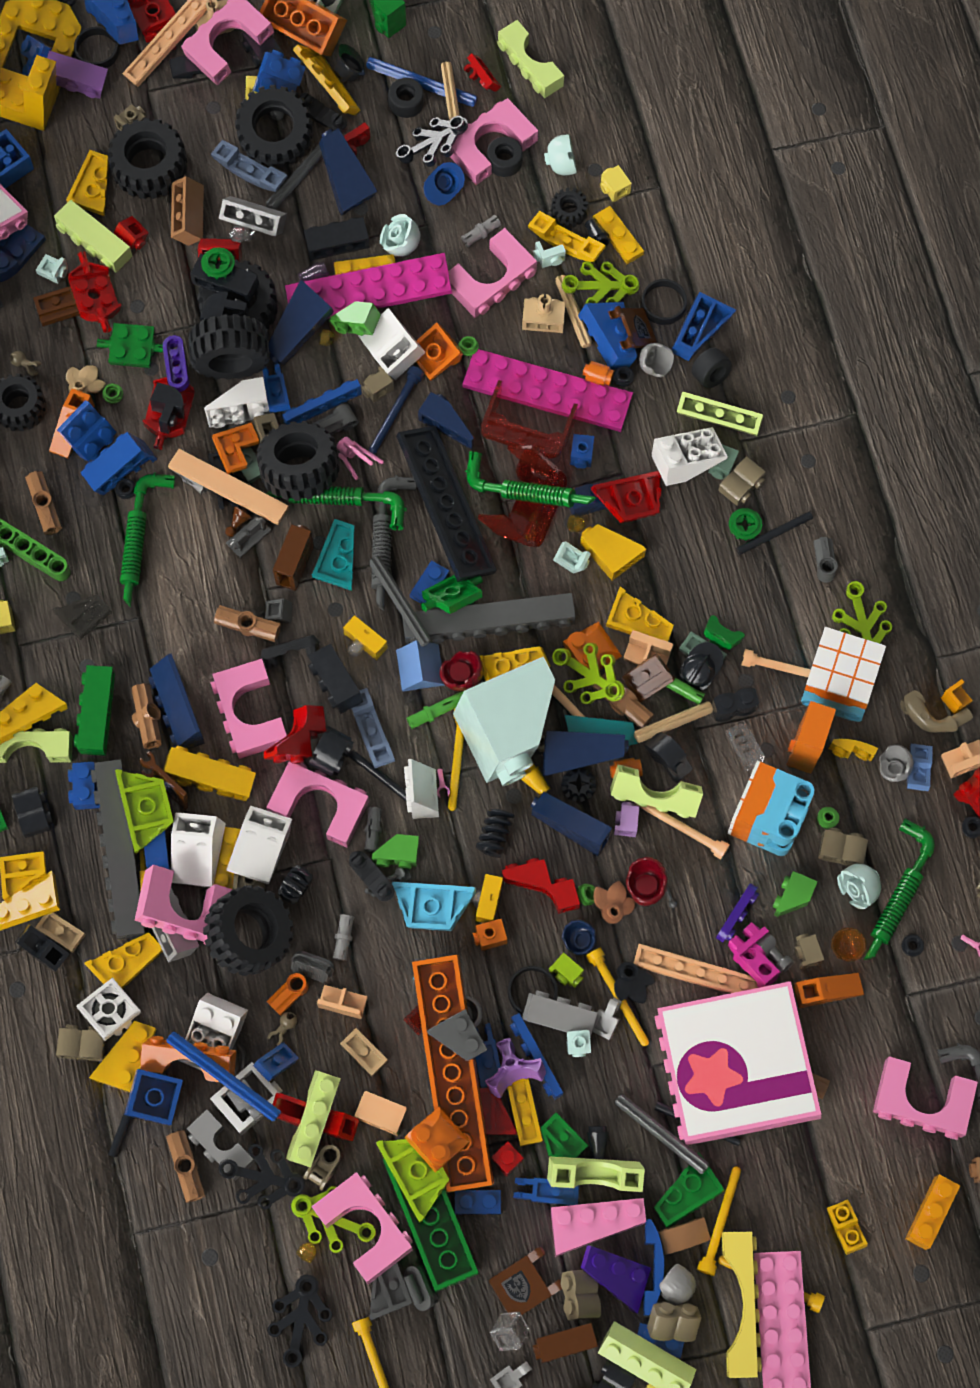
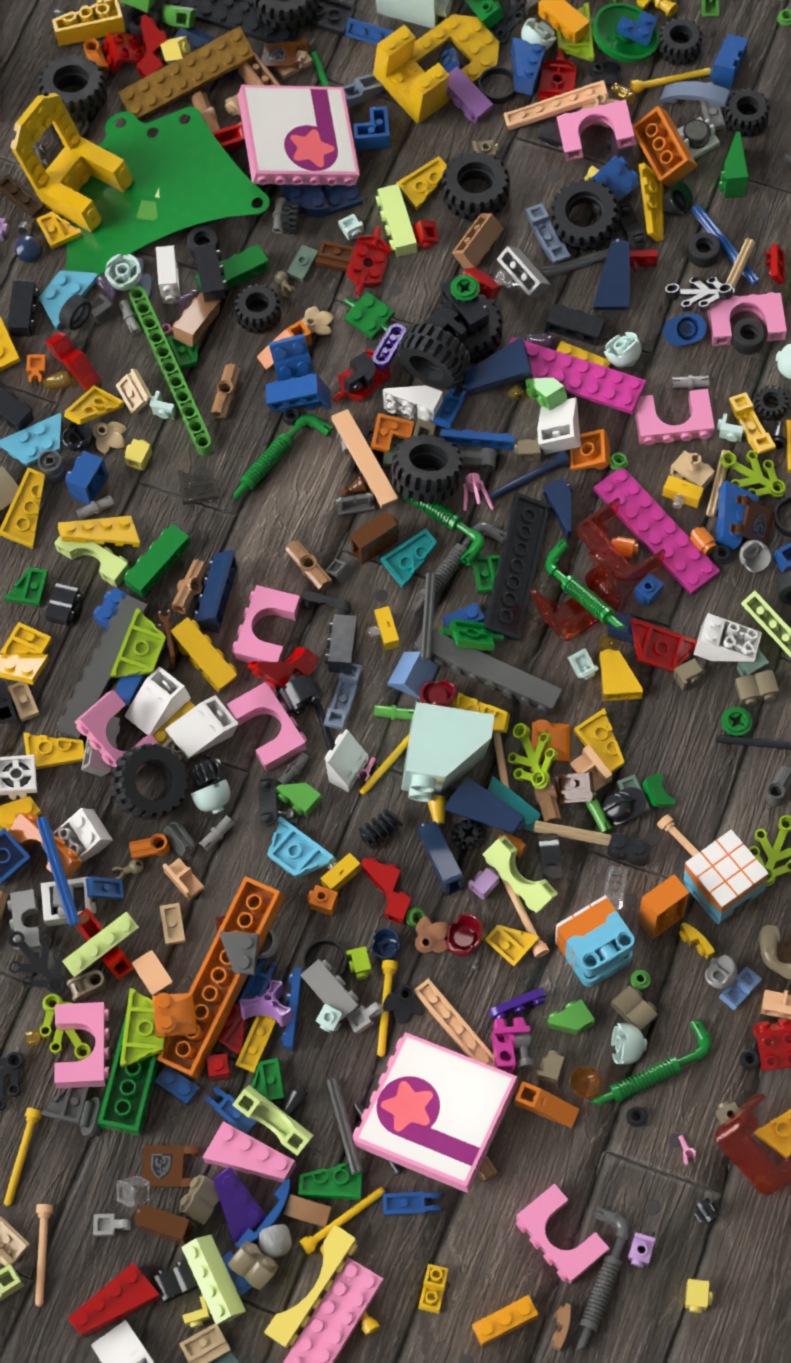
camera: 40 degrees right, 5 degrees down
bright green plate [102,384,124,404] -> none
none -> light aqua cylinder [190,779,231,814]
none -> sand green plate [287,245,318,282]
none -> blue hinge [383,1191,442,1216]
none -> green wing [472,555,500,594]
none -> yellow wing [485,925,540,967]
none -> orange brick [610,537,639,558]
none -> yellow piece [662,475,704,510]
none -> dark tan brick [673,658,705,691]

